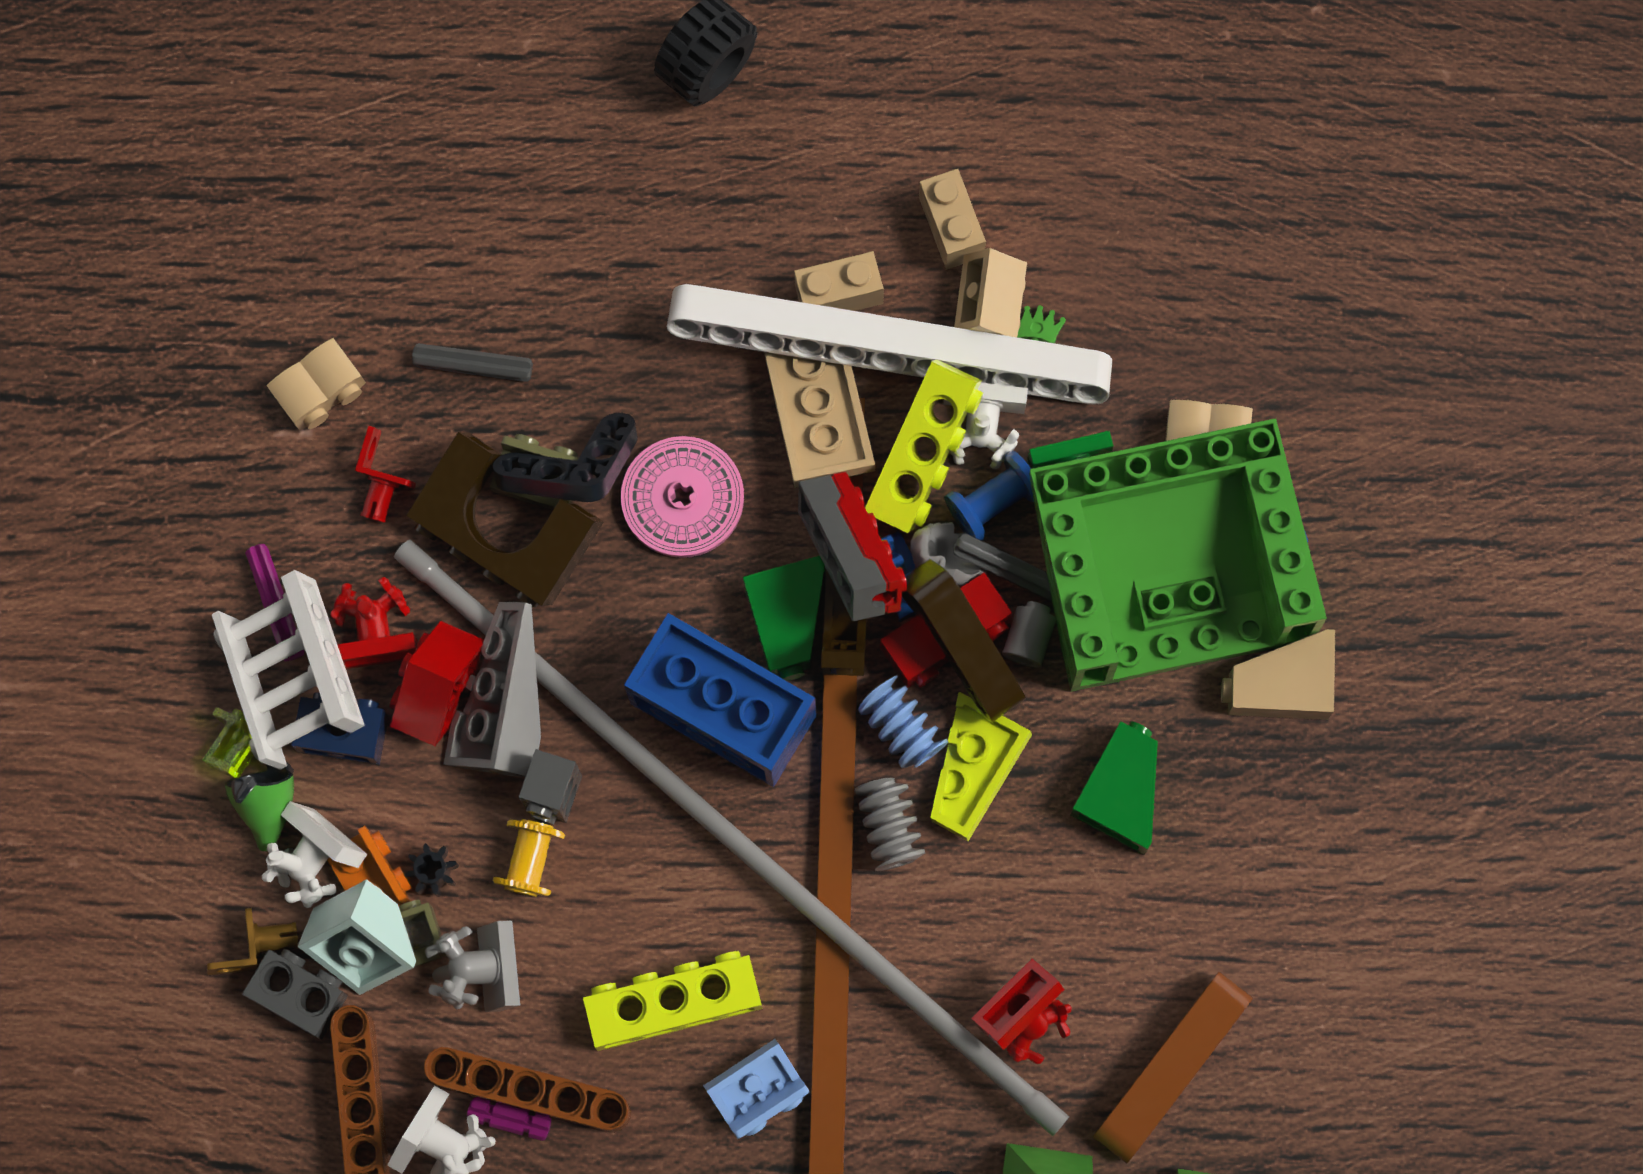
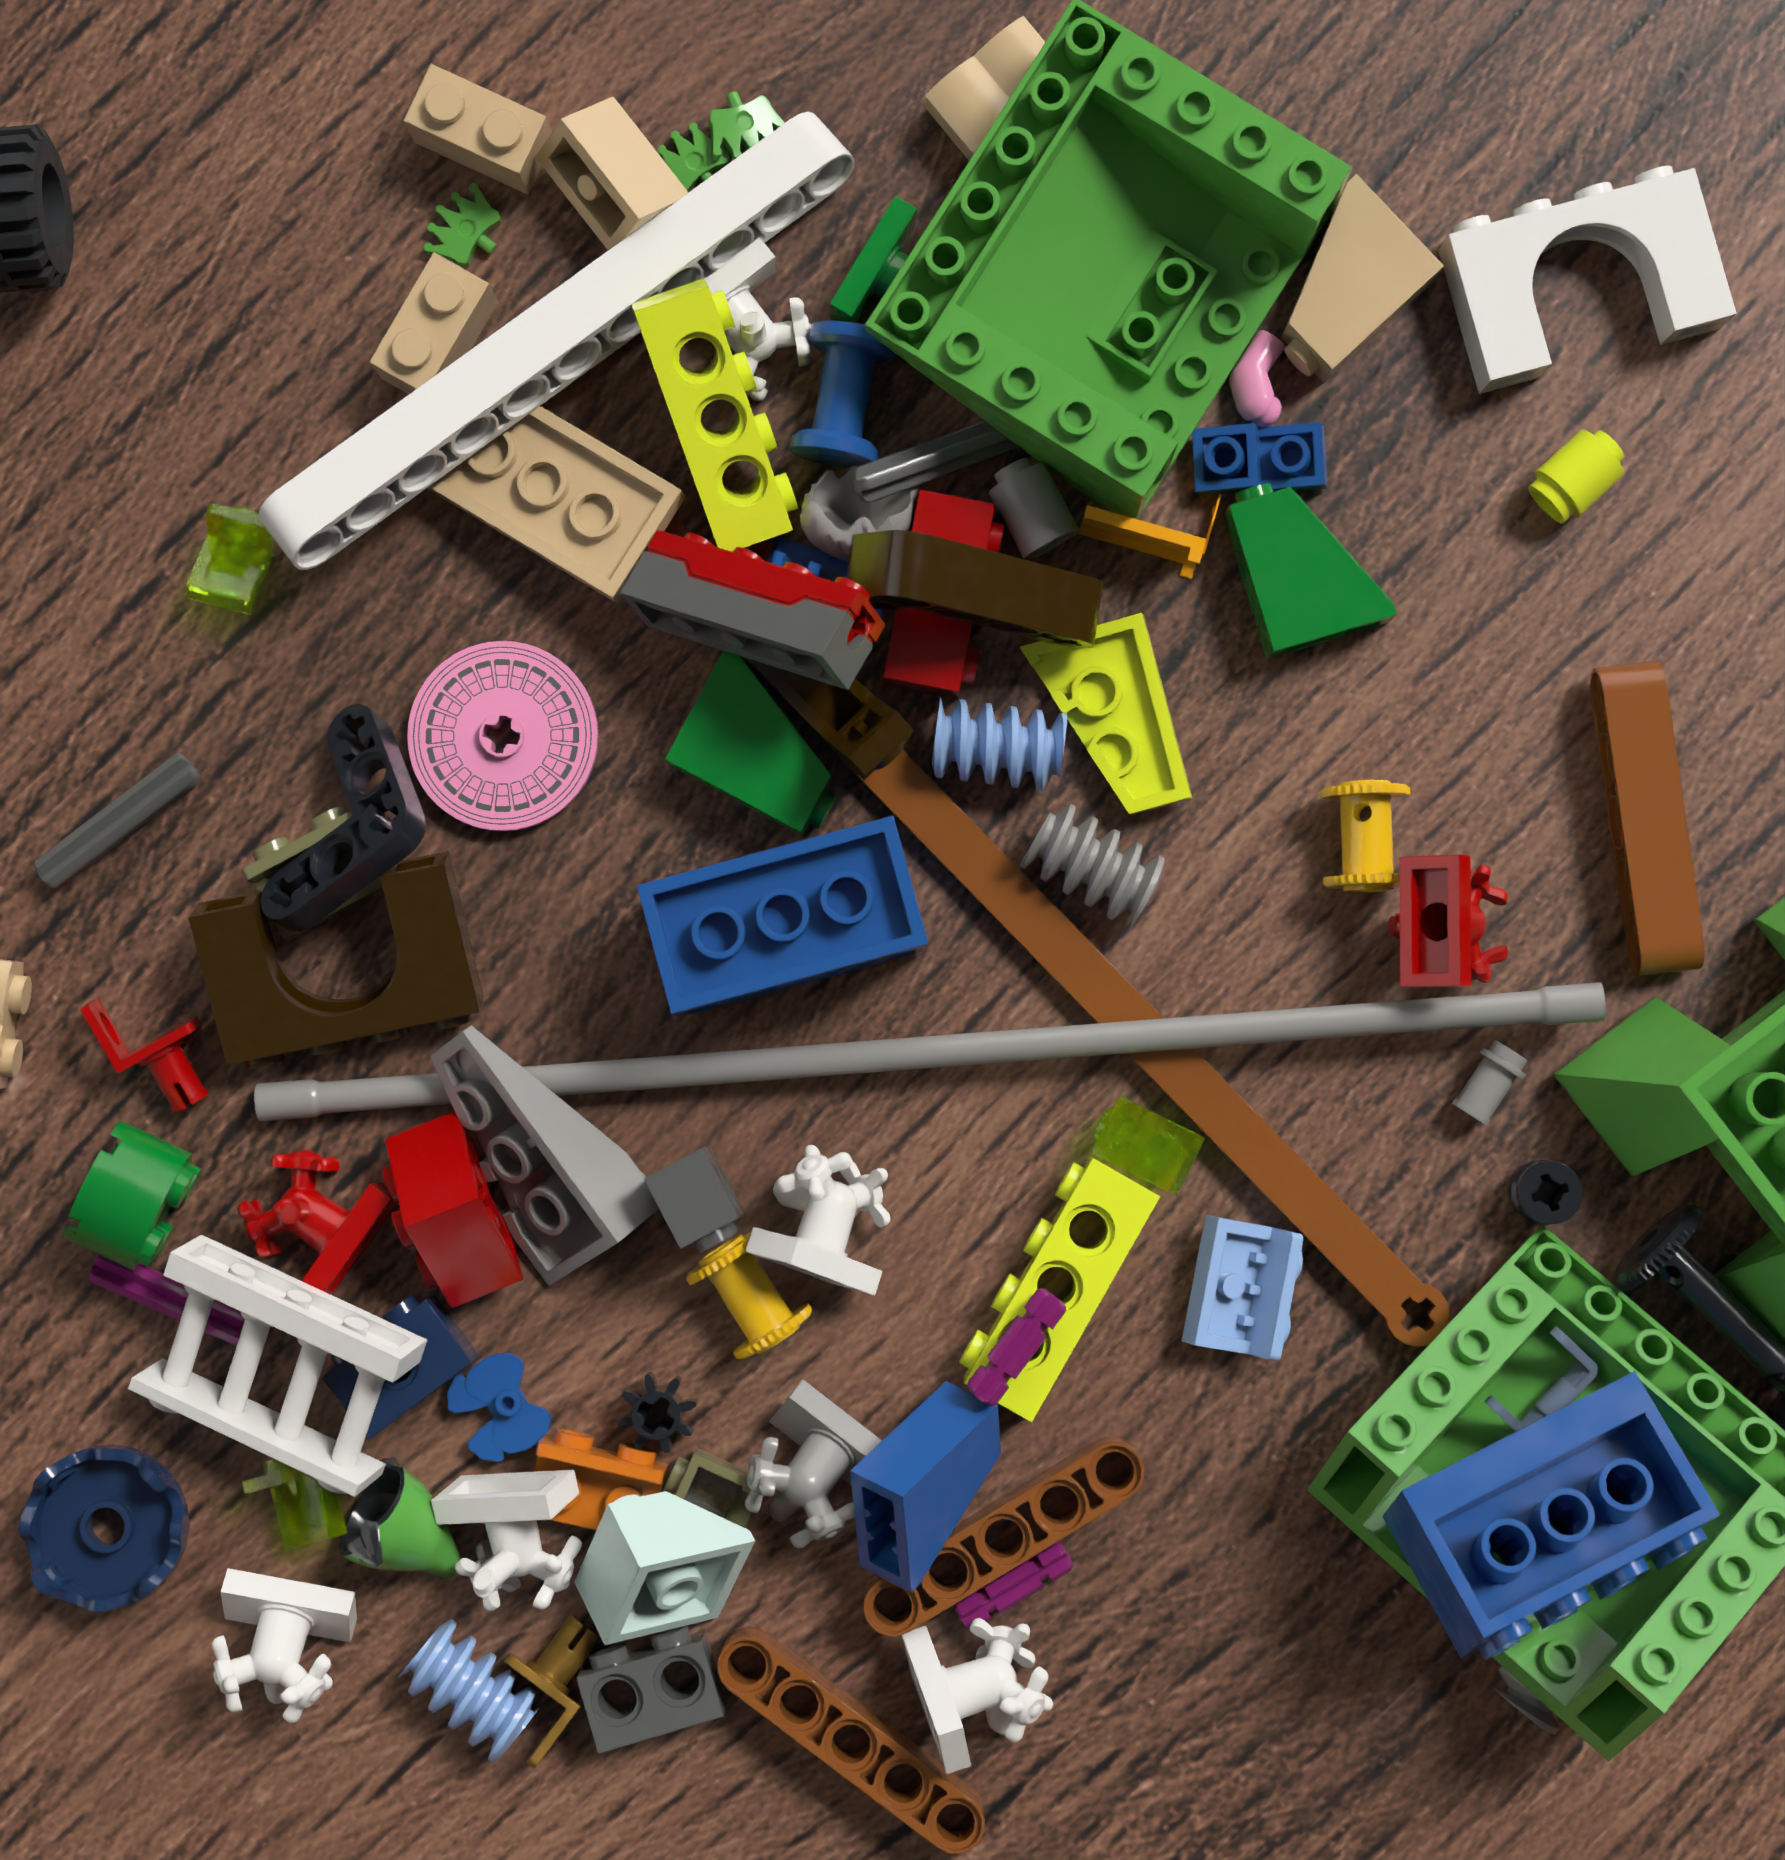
camera: 45 degrees left, 10 degrees up
none -> dark blue plate [19,1444,190,1612]
none -> green brick [62,1121,202,1271]
none -> clear neon green bracket [186,503,274,615]
none -> white piece [212,1568,357,1723]
none -> light blue piece [397,1619,540,1763]
none -> bright green piece [424,183,501,267]
none -> blue piece [447,1352,552,1462]
none -> bright green piece [708,91,785,161]
none -> white piece [745,1145,891,1296]
none -> blue slope [850,1381,1001,1593]
none -> magenta axle [967,1288,1066,1406]
none -> light orange piece [1079,494,1222,579]
none -> clear neon green bracket [1092,1096,1205,1196]
none -> blue slope [1192,422,1328,494]
none -> bright pink arm [1229,330,1285,427]
none -> yellow hose [1320,780,1411,893]
none -> white arch [1438,166,1737,394]
none -> light grey pin [1452,1040,1528,1126]
none -> neon yellow brick [1528,429,1625,524]

